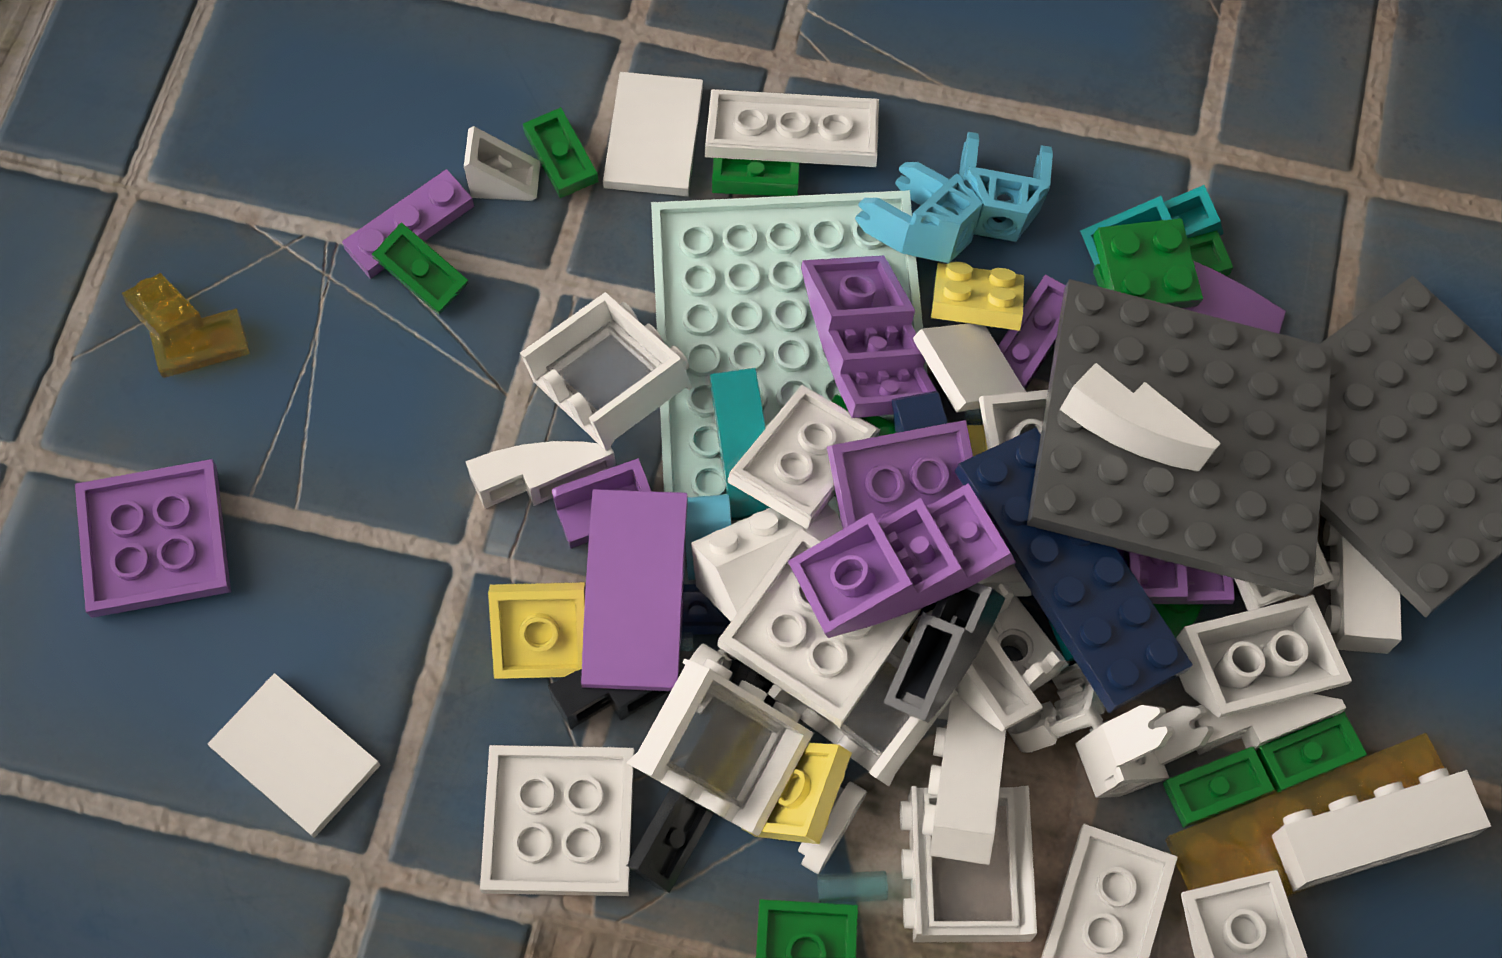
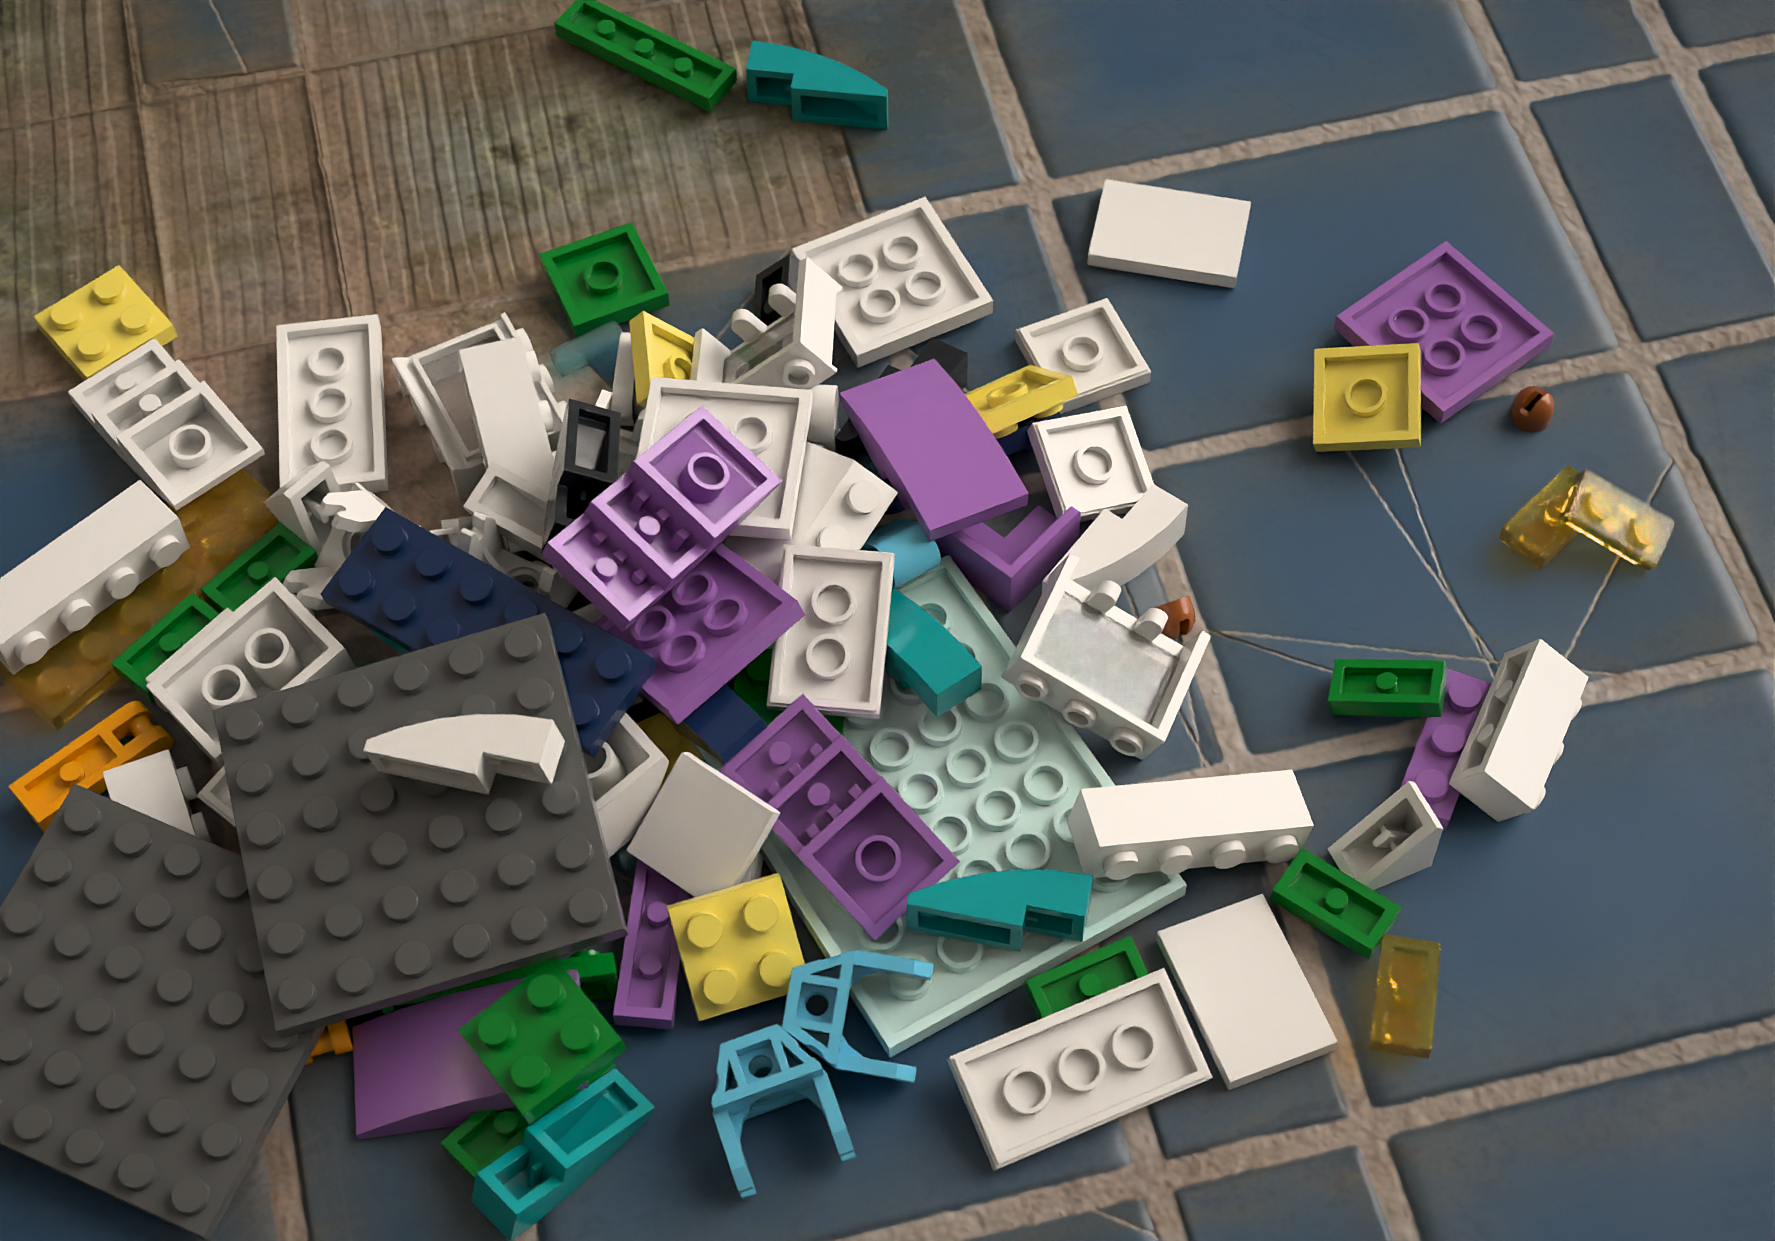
camera: 155 degrees right, 10 degrees down
none -> light orange plate [8,701,174,833]
none -> white slope [264,460,341,557]
none -> teal slope [906,870,1093,952]
none -> white tile [1015,298,1151,414]
none -> white tile [1027,406,1154,522]
none -> white brick [1067,770,1314,880]
none -> dark orange hinge [1154,596,1196,639]
none -> light yellow plate [1313,343,1421,452]
none -> clear yellow plate [1369,934,1441,1059]
none -> white brick [1449,639,1589,822]
none -> dark orange hinge [1510,386,1555,432]

